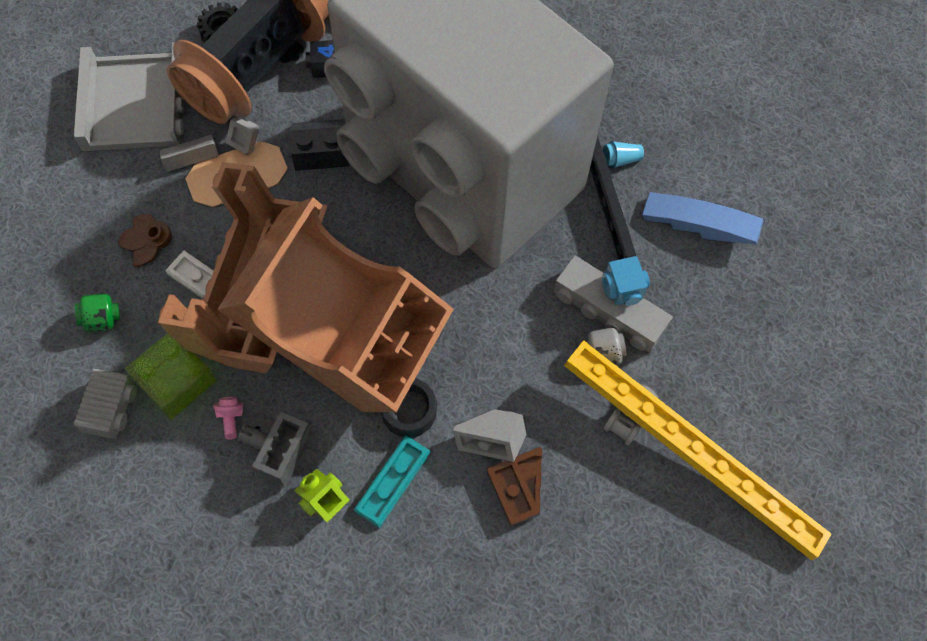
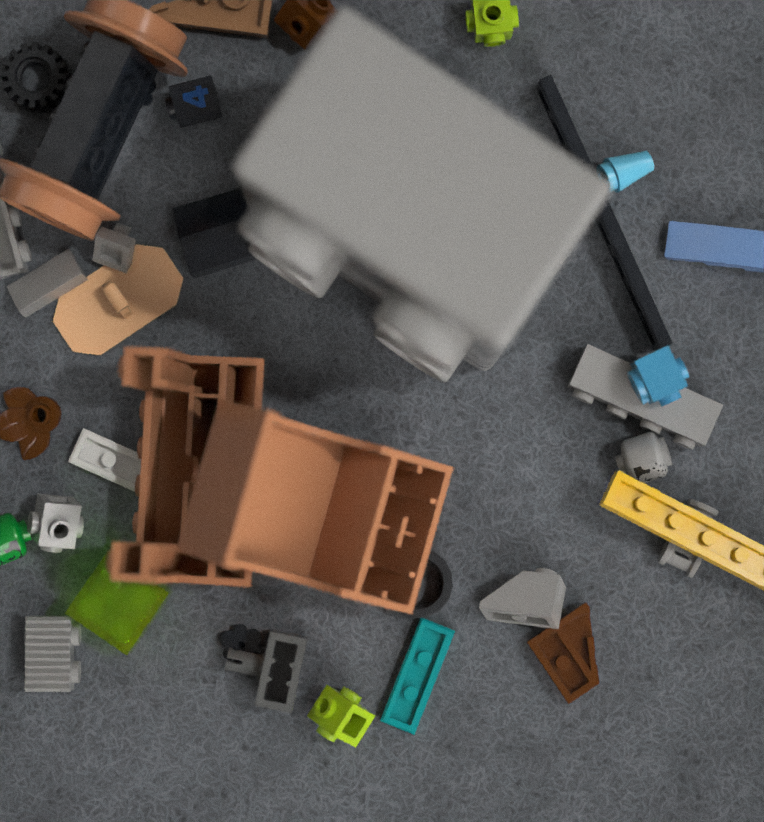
camera: 10 degrees left, 20 degrees up
bright pink plate [213,396,244,440] -> none
none -> light grey brick [27,493,84,553]

